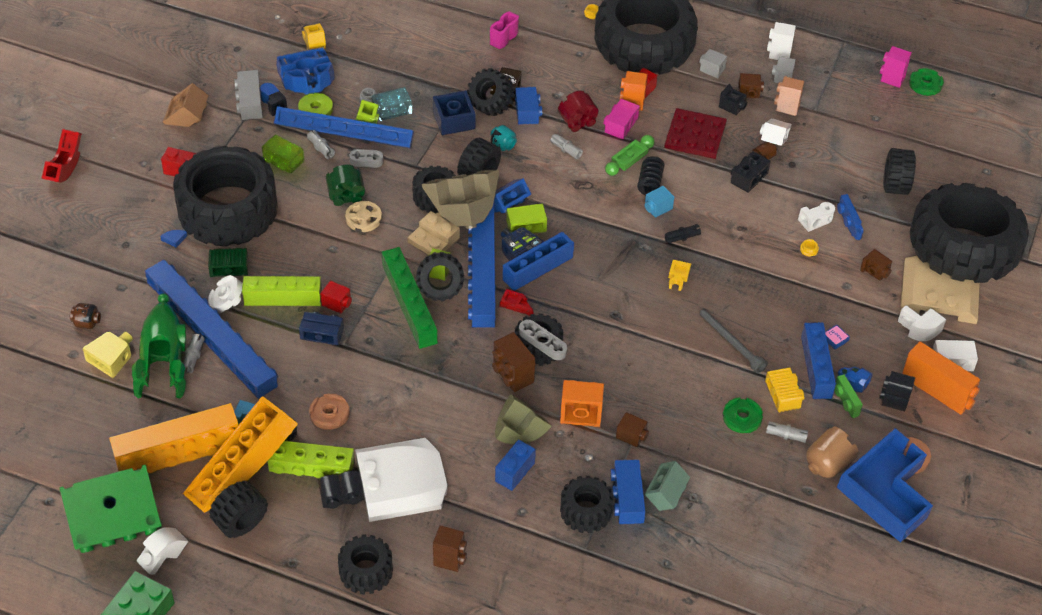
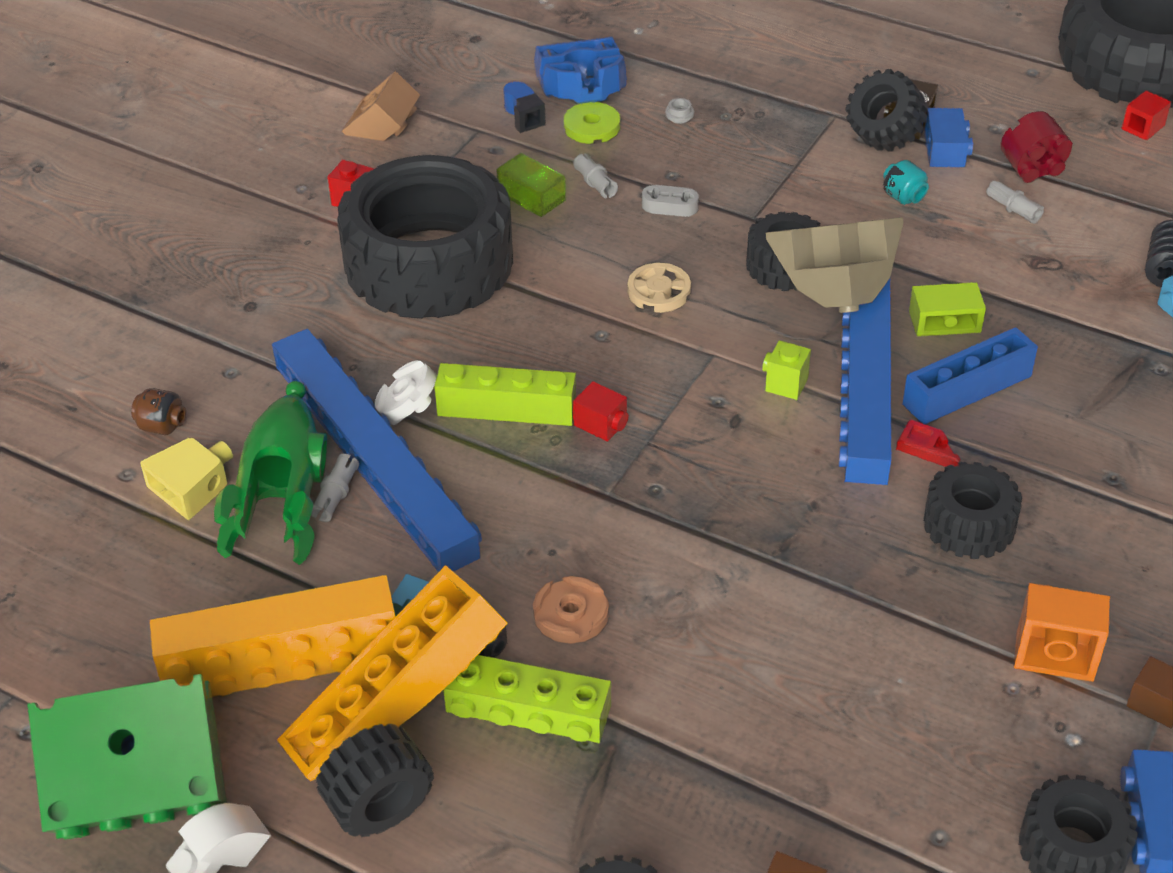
camera: 10 degrees right, 5 degrees down
red arch [41,129,82,183] -> none
blue tile [160,230,187,248] -> none
dark green brick [208,247,249,277] -> none
light grey brick [234,70,263,120] -> none
blue plate [274,106,414,149] -> none
dark blue brick [299,312,344,346] -> none
yellow brick [302,23,326,50] -> none
black brick [318,471,364,509] -> none
dark green brick [326,165,365,206] -> none
white wedge [355,438,448,522] -> none
lime brick [356,100,379,124] -> none
clear light blue brick [372,87,412,121] -> none
green brick [382,247,438,349] -> none
tan plate [408,211,460,255] -> none
black tyre [416,252,464,302] -> none
dark blue brick [433,91,476,135] -> none
black tyre [457,137,501,176] -> none
dark pink brick [490,11,519,49] -> none
reddish brown brick [492,332,535,392] -> none
blue brick [494,178,531,214] -> none
olive brick [495,394,552,444] -> none
blue brick [495,439,536,491] -> none
torso [501,227,544,261] -> none
light grey beam [519,320,567,360] -> none
yellow plate [584,4,598,19] -> none
dark pink brick [603,99,640,139] -> none
bright green plate [605,135,655,176] -> none
orange brick [620,71,647,111] -> none

